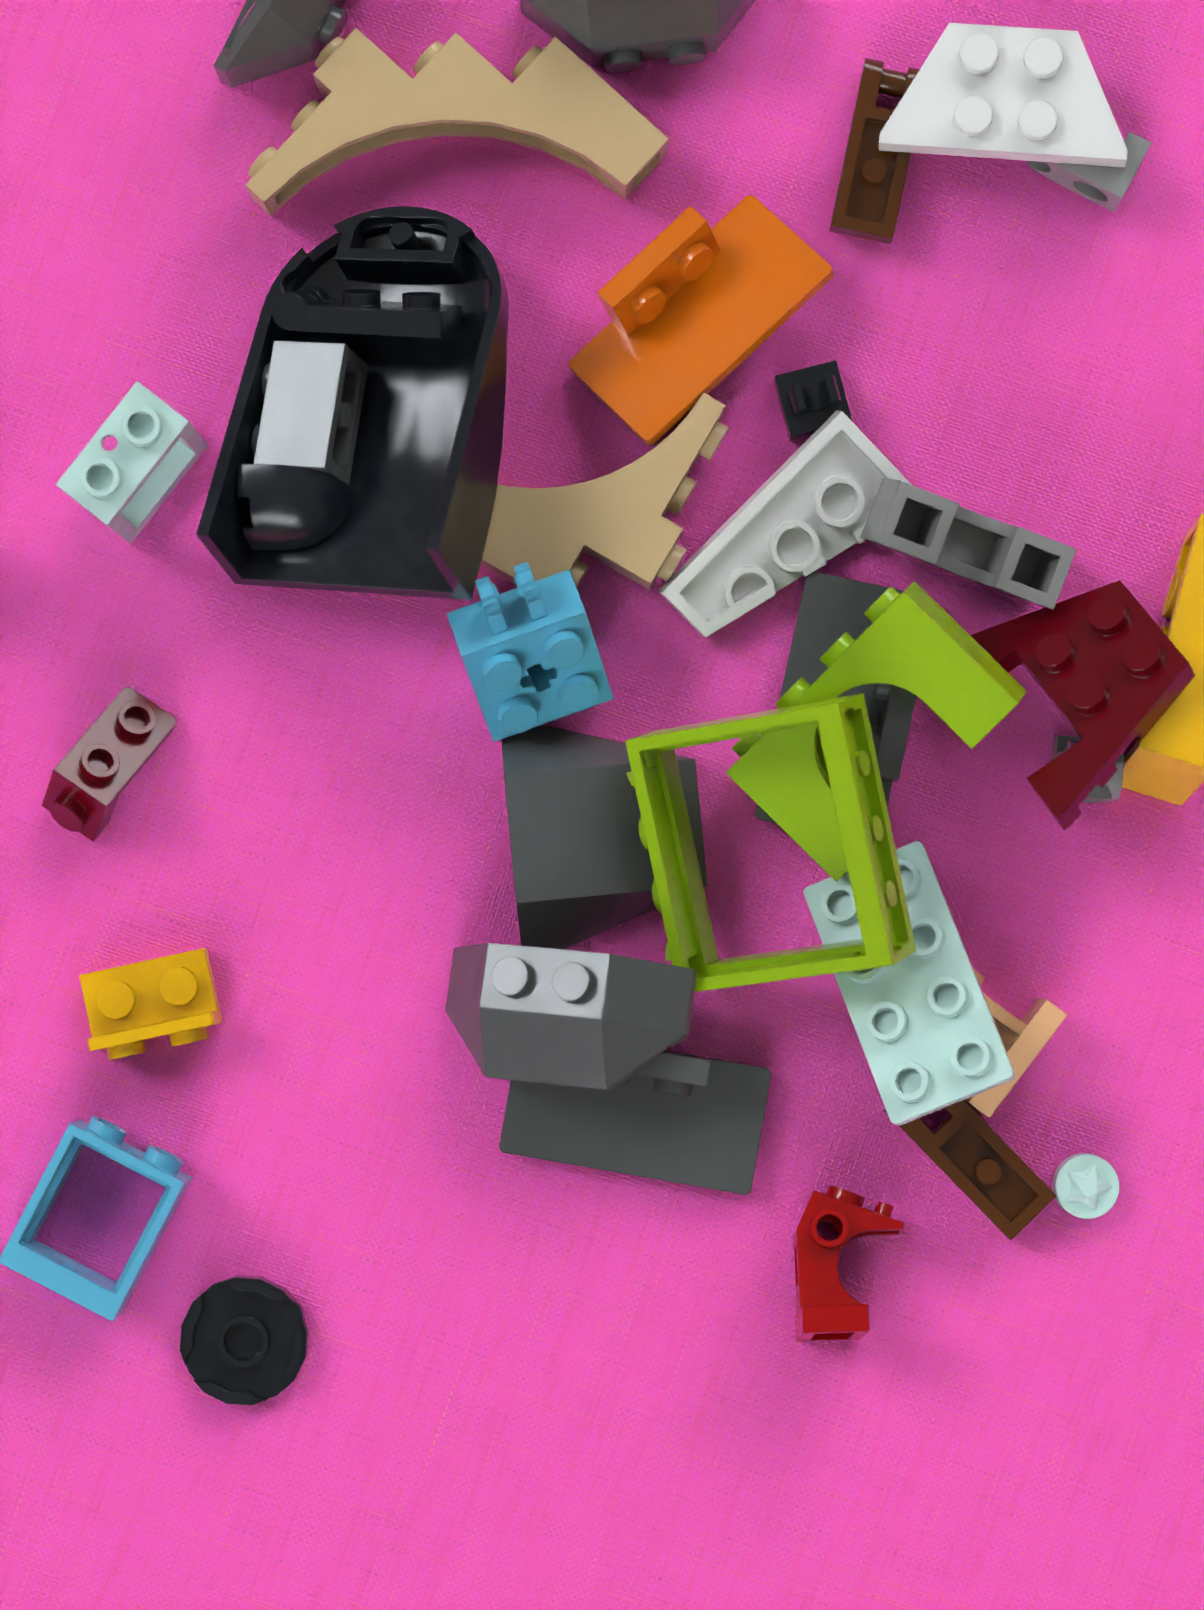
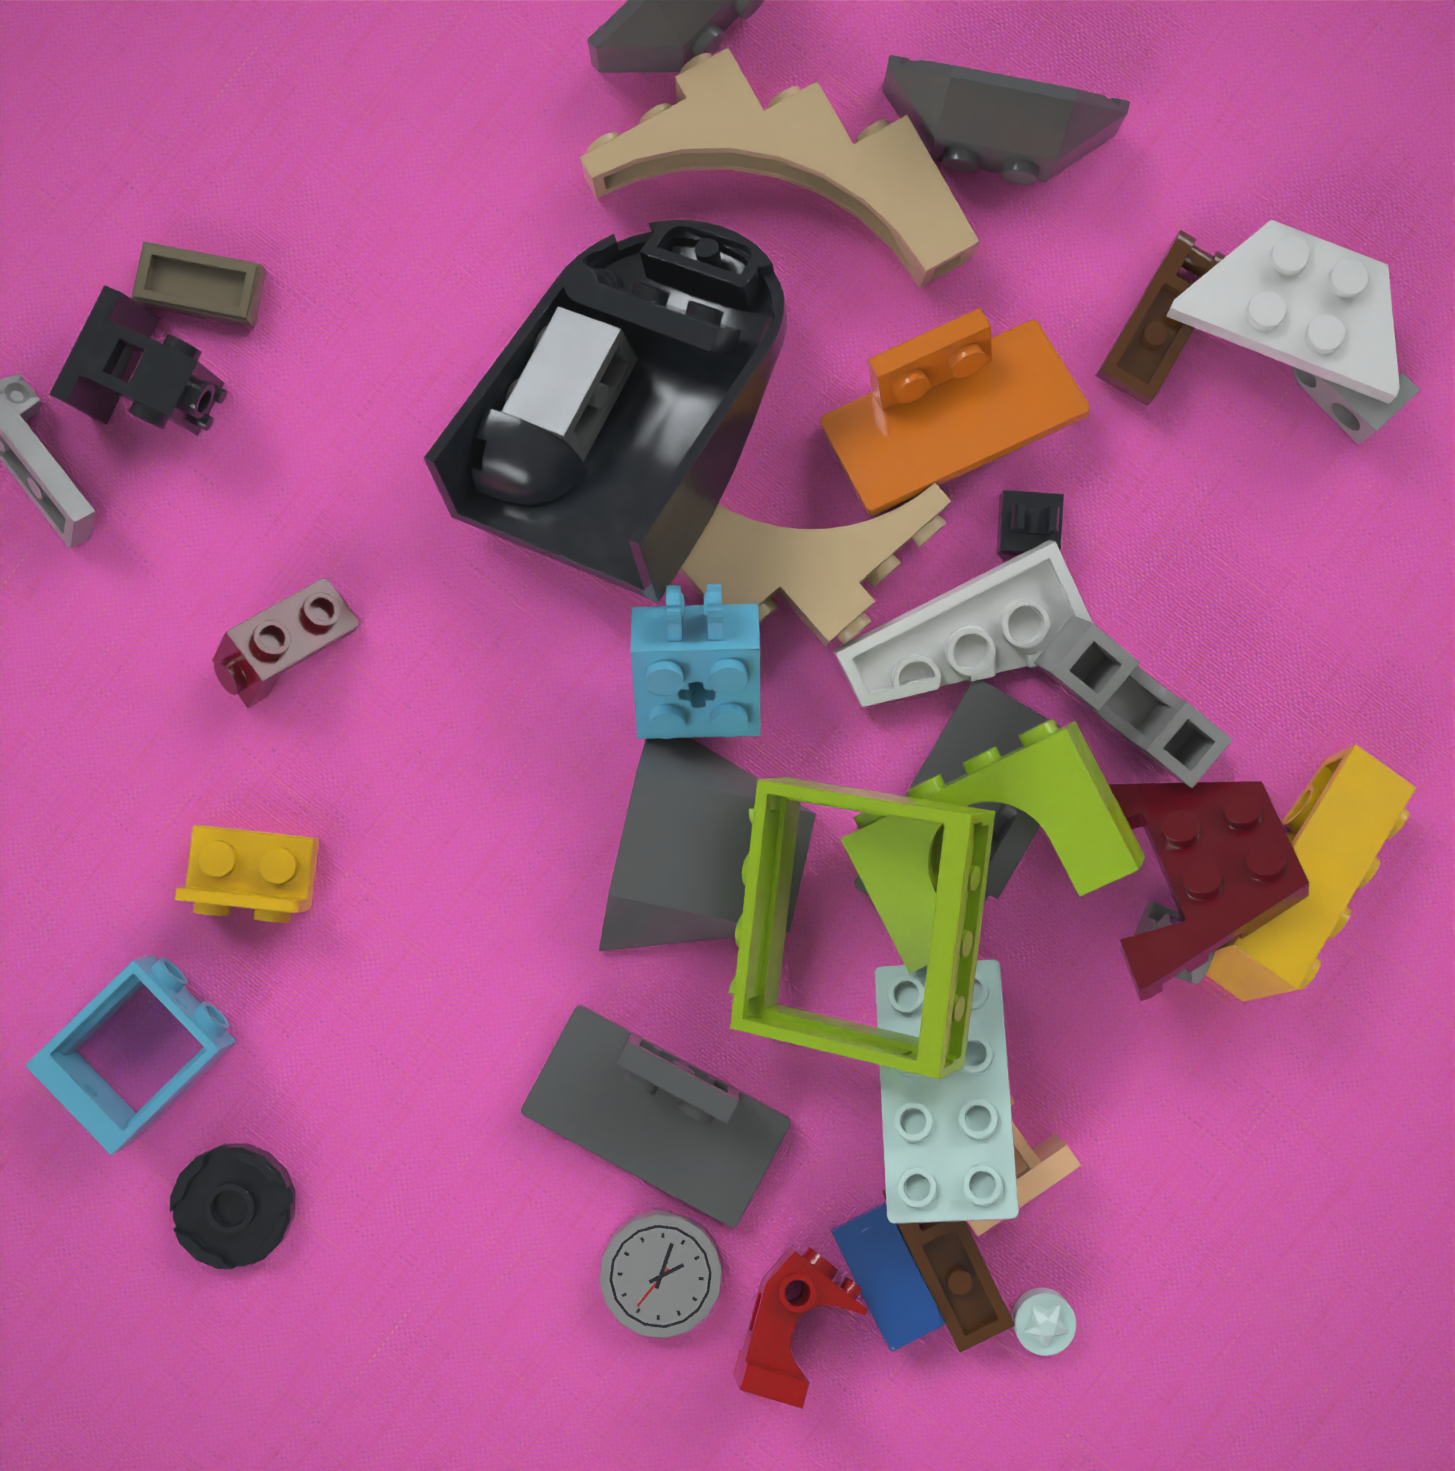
camera: 20 degrees right, 0 degrees up
light aqua window [55,381,208,544] -> none
dark grey wedge [445,943,697,1091] -> none
none -> light grey tile [599,1210,722,1338]
none -> blue slope [831,1202,945,1351]

